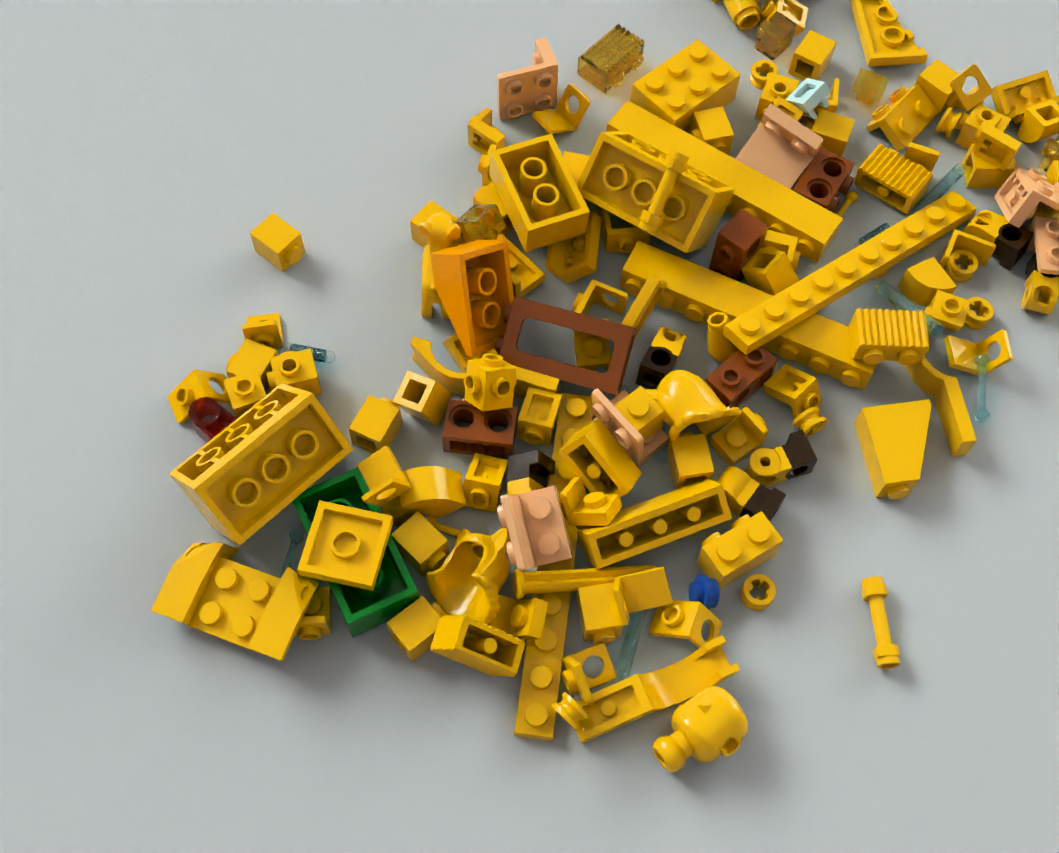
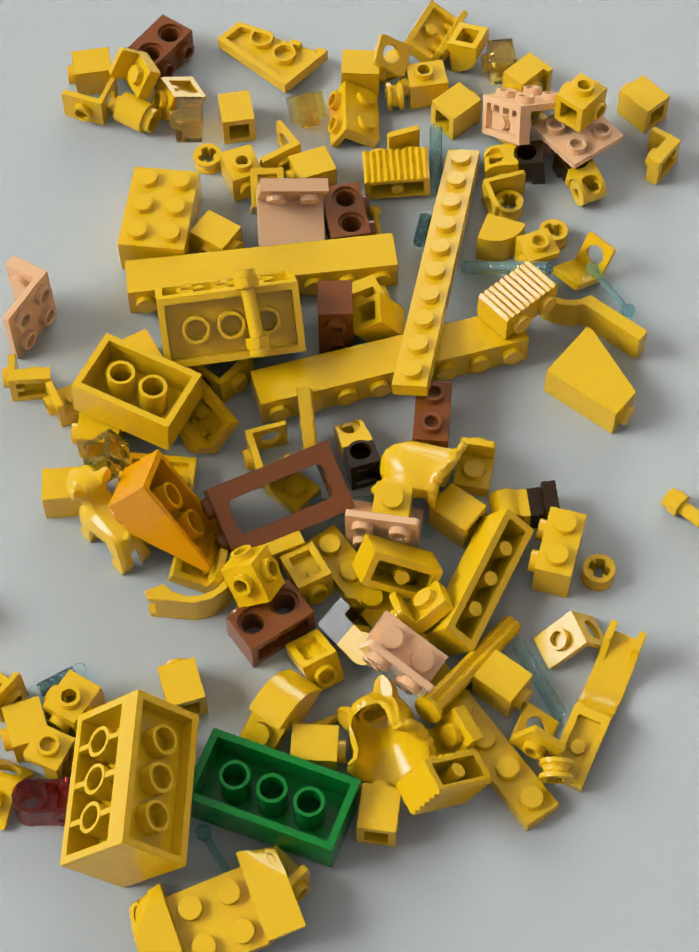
camera: 40 degrees left, 5 degrees down
yellow plate [297,500,394,591] -> none
yellow bracket [357,446,411,507] -> none
yellow brick [393,371,453,426] -> none
yellow bracket [532,84,591,134] -> none
clear yellow brick [577,24,644,93] -> none
yellow bracket [613,566,673,626] -> none
yellow piece [652,686,748,772] -> none
blue plate [689,574,720,610] -> none
yellow cone [707,312,739,362] -> none
leg [746,429,818,487] -> none
yellow bracket [763,363,822,419] -> none
light aqua tile [786,78,831,119] -> none
yellow bush [792,406,828,438] -> none
yellow bracket [972,114,1022,171] -> none

